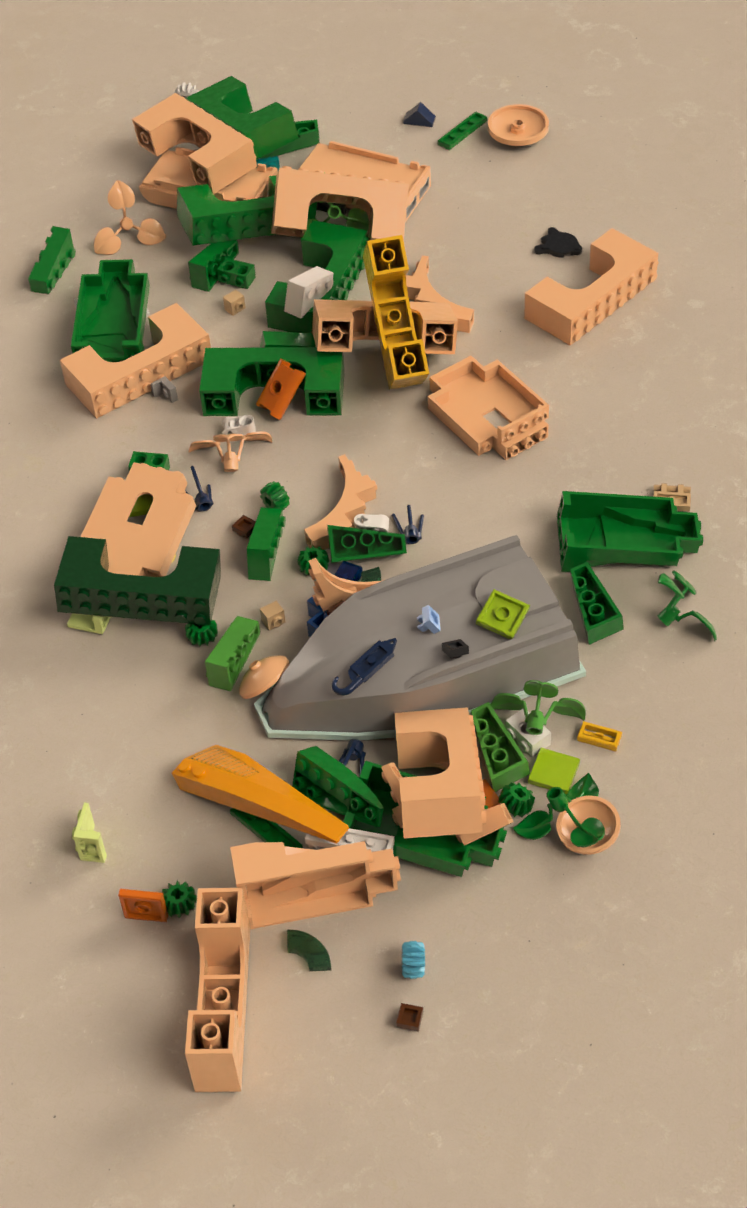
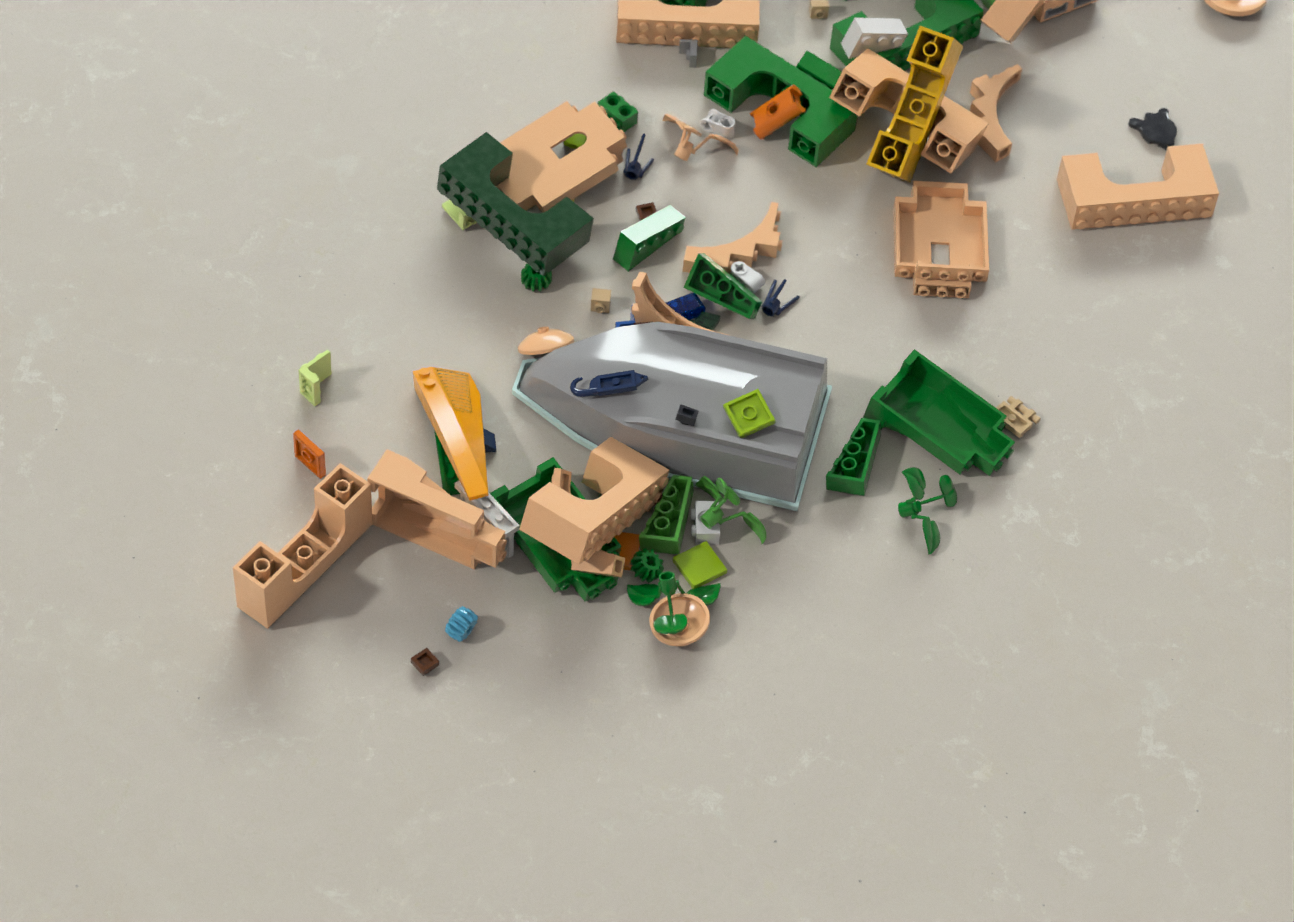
camera: 30 degrees right, 5 degrees up
green gear [162,880,197,919] -> none
bright green wedge [205,616,260,692] -> none
green gear [260,481,290,510] -> none
clear green tile [287,930,332,971] -> none
green wedge [292,746,384,827] -> none
green gear [297,546,330,576] -> none
dark blue plant [339,739,366,777] -> none
light blue tile [417,605,441,634] -> none
yellow tile [577,721,622,752] -> none

